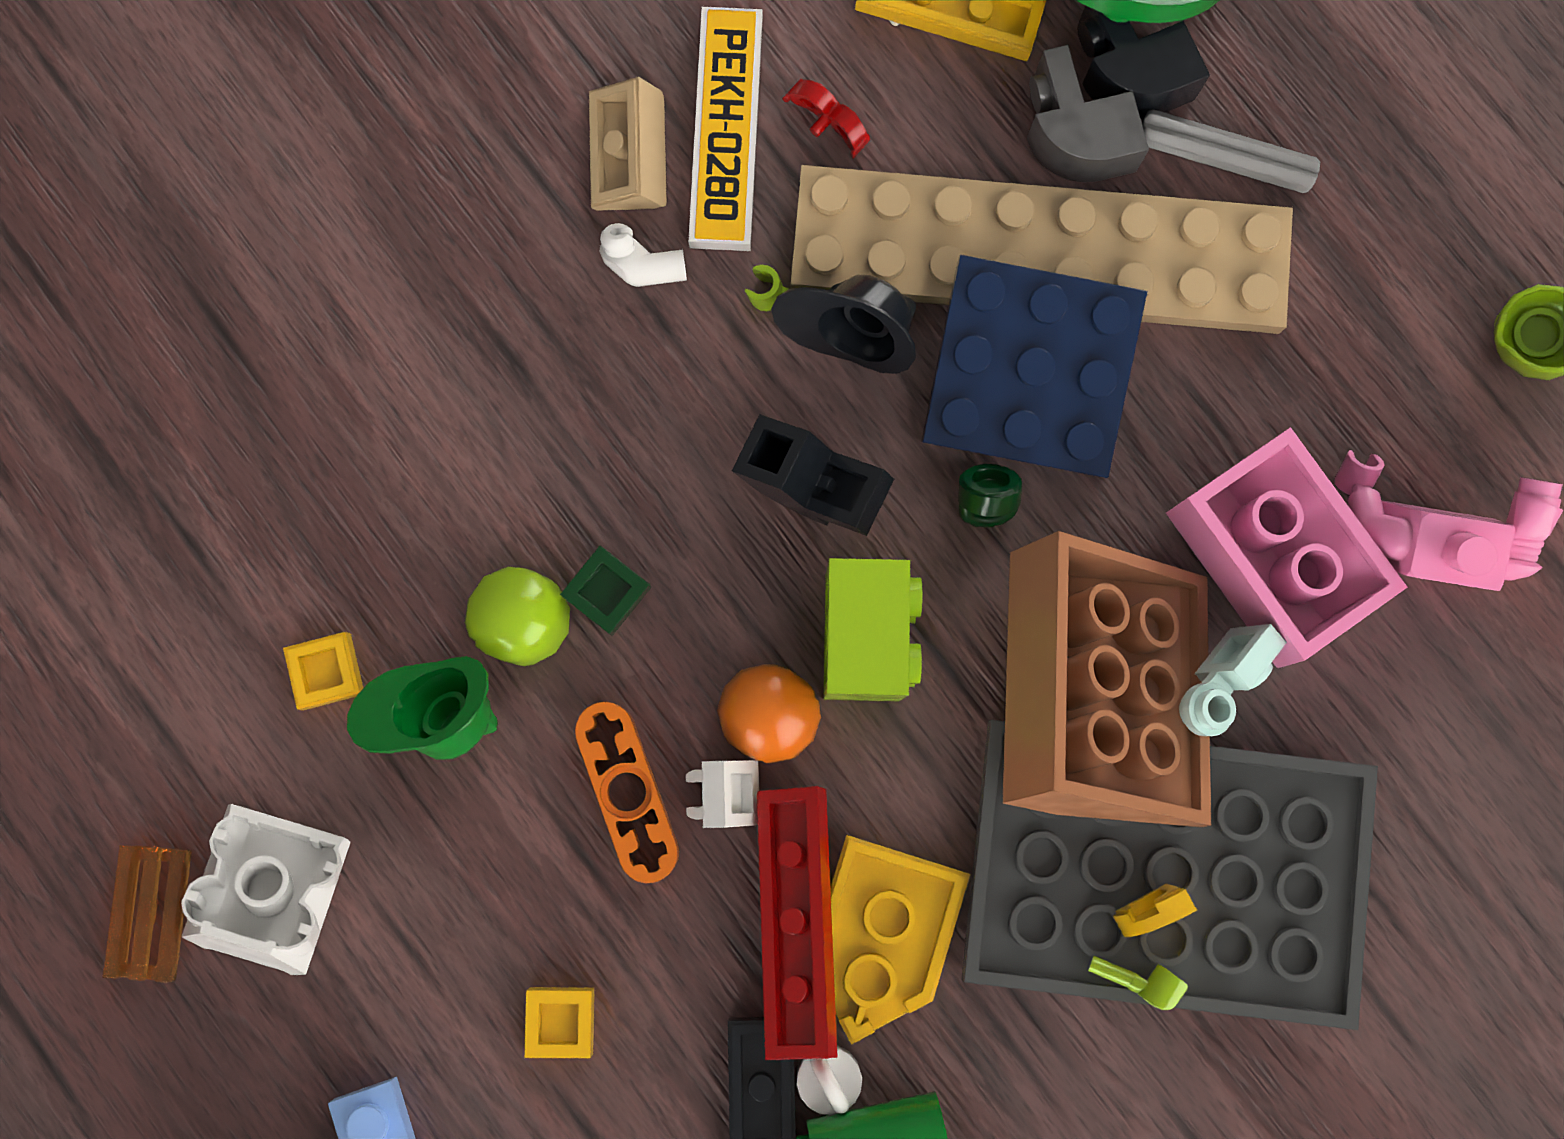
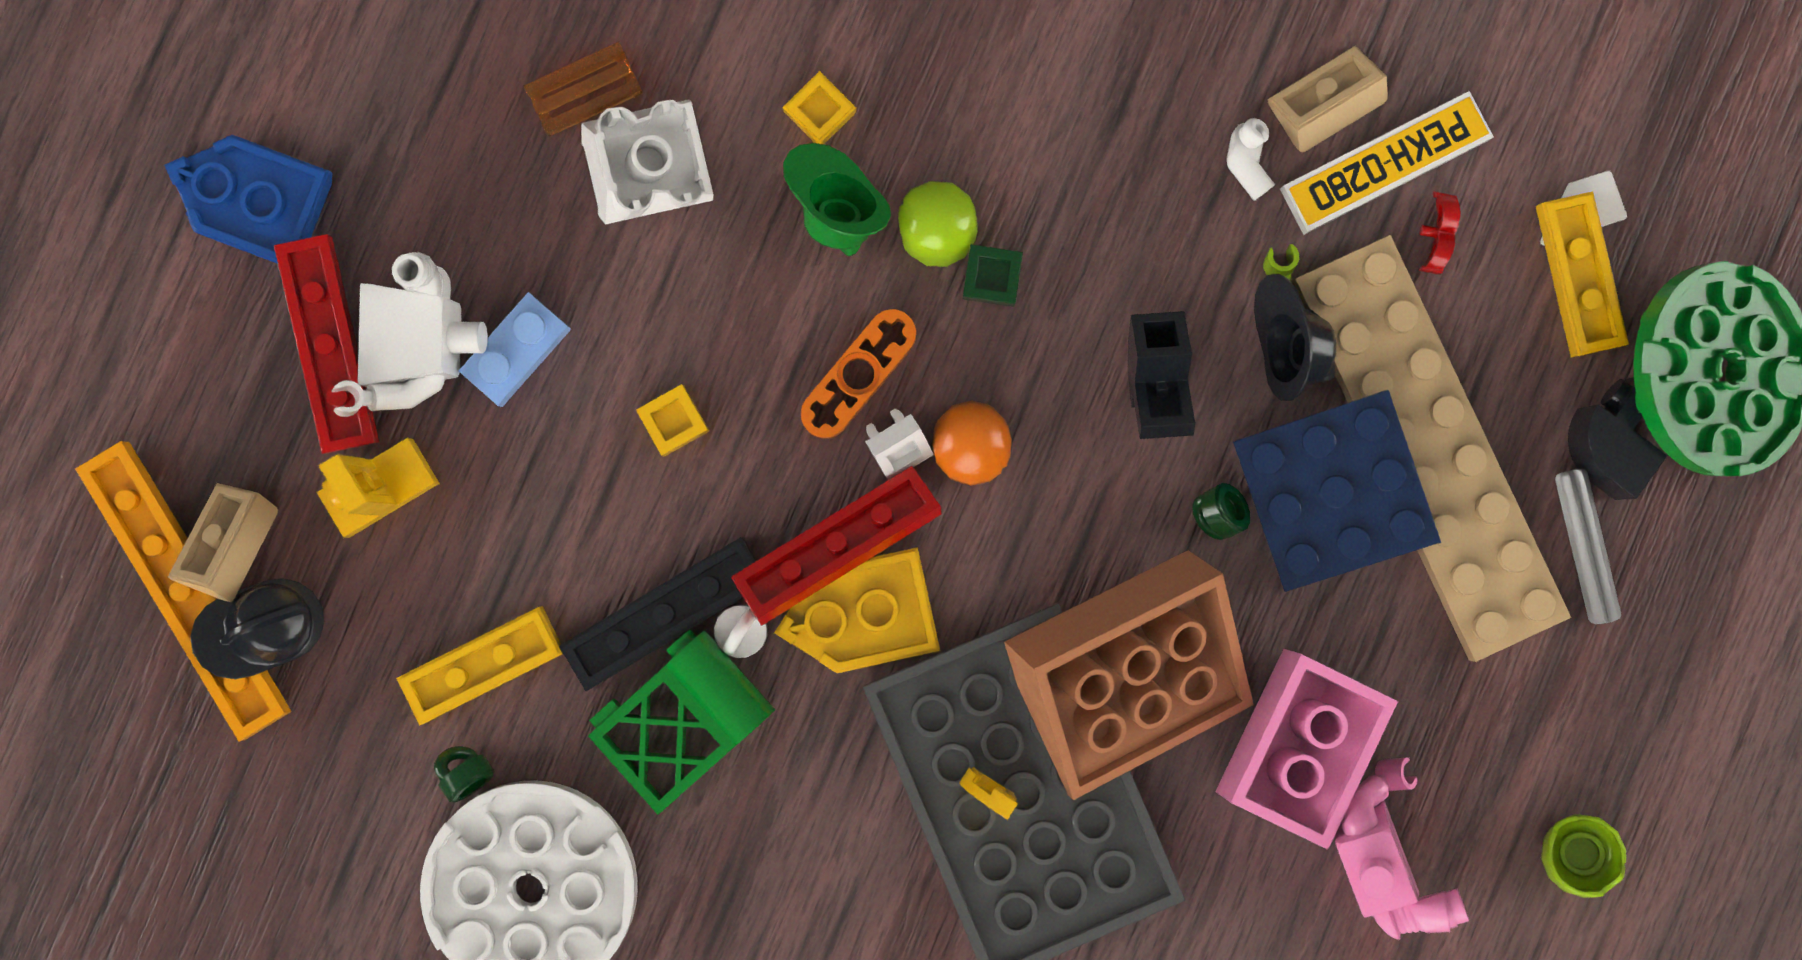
camera: 60 degrees right, 5 degrees up
lime brick [823,558,922,701] -> none
flat silver brick [1027,45,1149,182] -> none
lime hand [1088,956,1188,1010] -> none
light aqua plate [1179,624,1287,736] -> none

